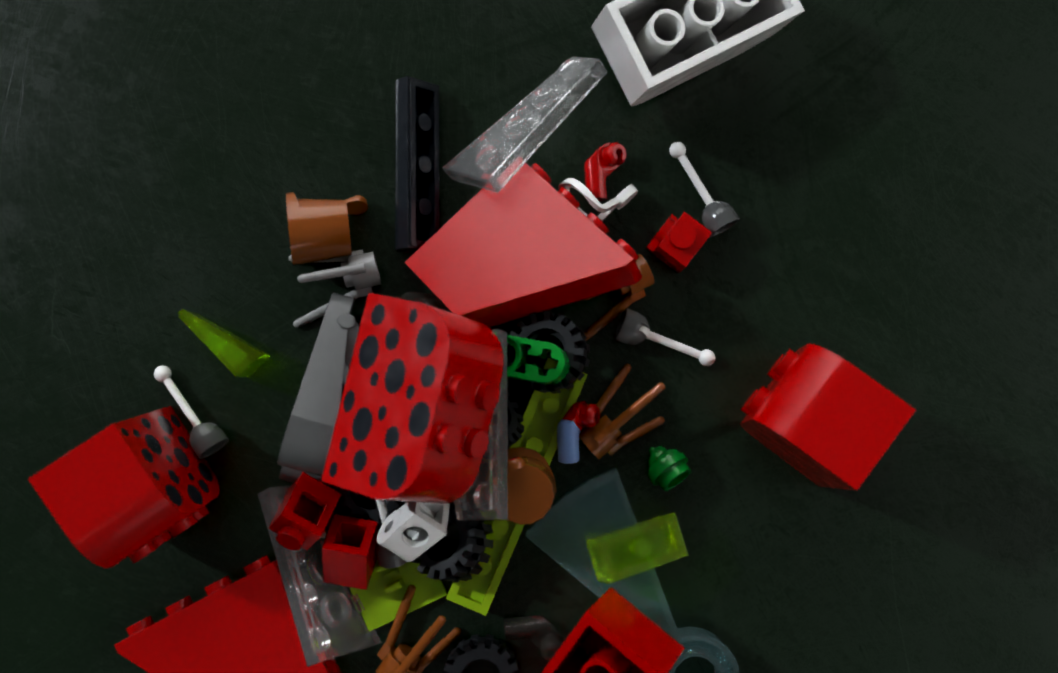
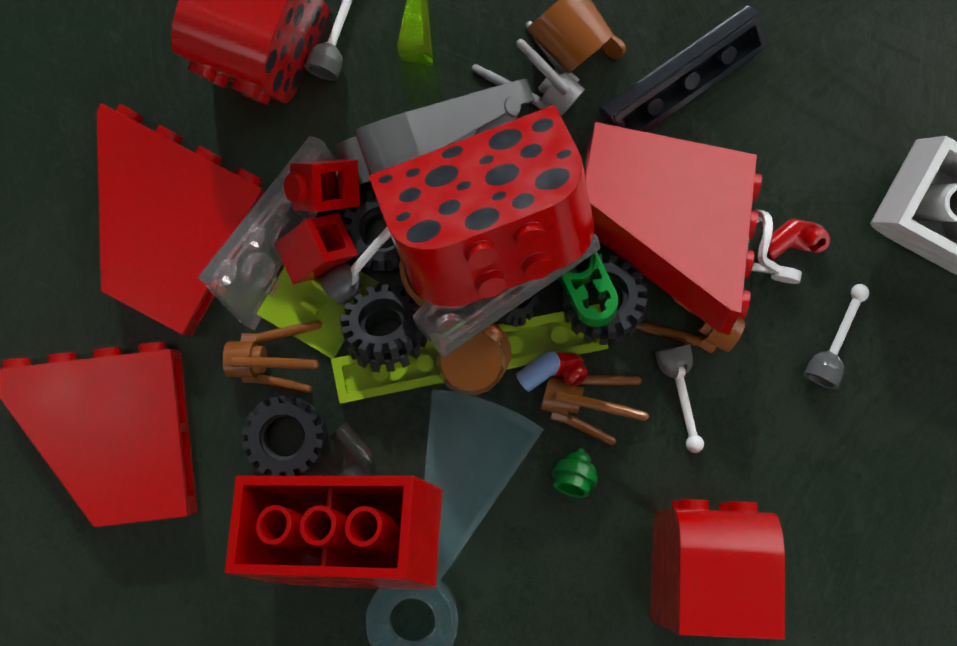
camera: 50 degrees right, 0 degrees up
white leg [377,501,450,562] -> none
clear wing [442,56,608,193] -> none
clear neon green slope [586,512,688,584] -> none
red brick [646,211,712,273] -> none

